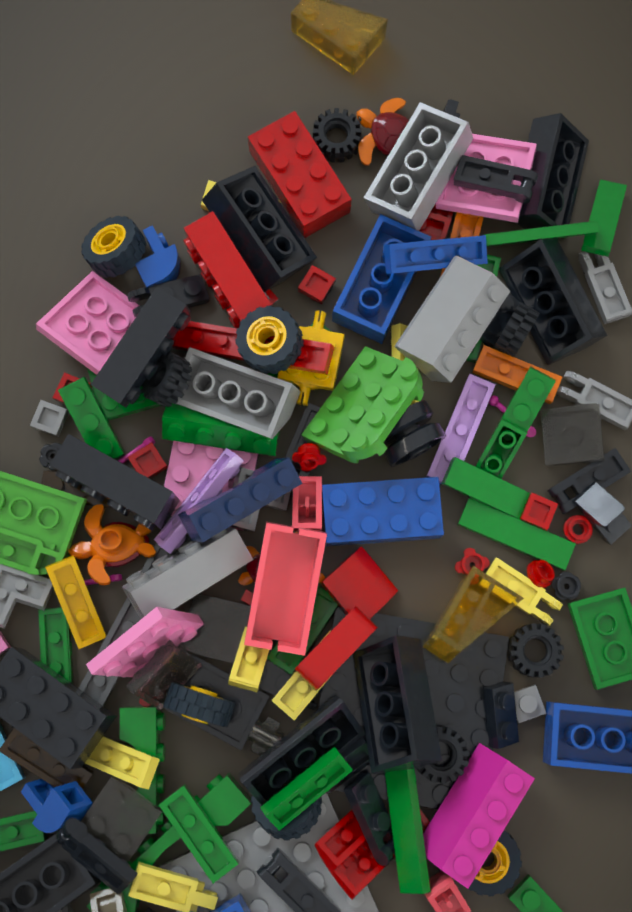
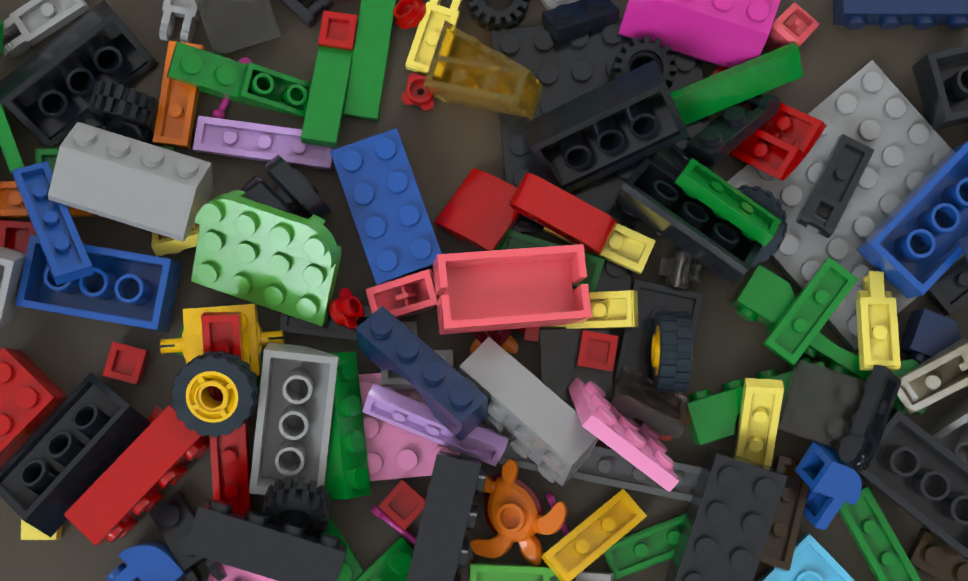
camera: 105 degrees left, 5 degrees up
none -> red plate [576,330,619,372]

